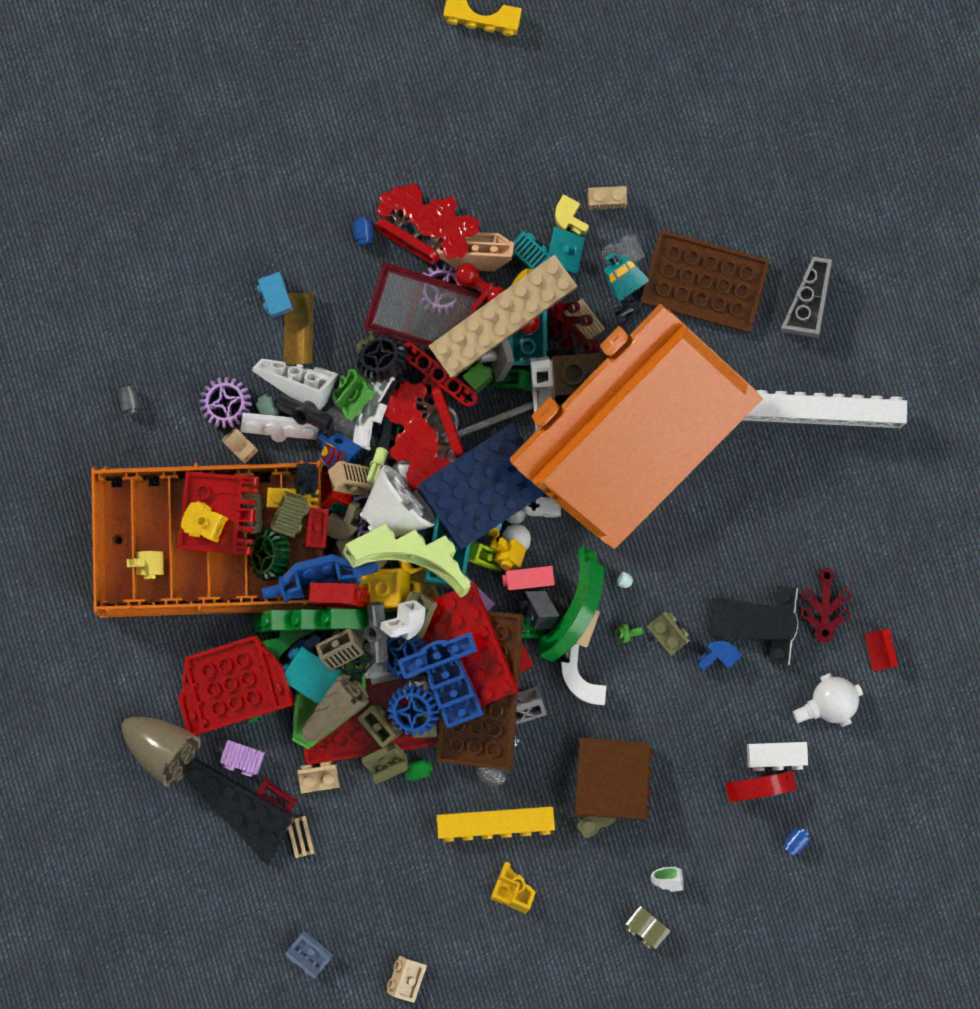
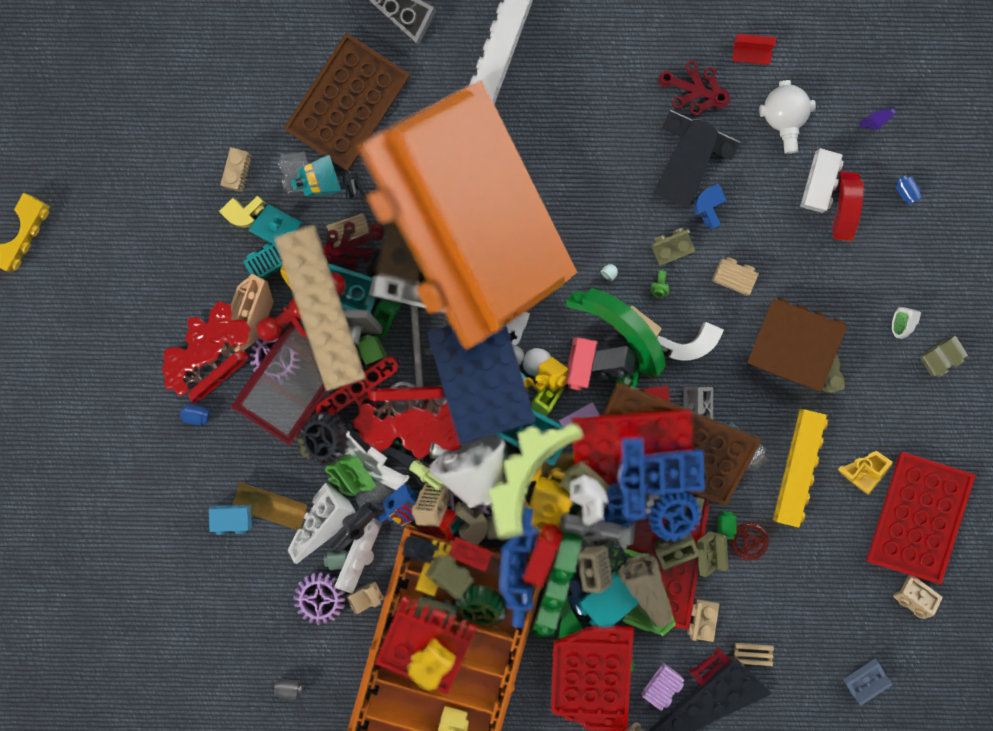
camera: 65 degrees left, 5 degrees up
none -> tan brick [712,257,759,295]
none -> clear red piece [731,522,769,560]
none -> dark purple slope [858,106,897,131]
none -> red plate [866,451,976,584]

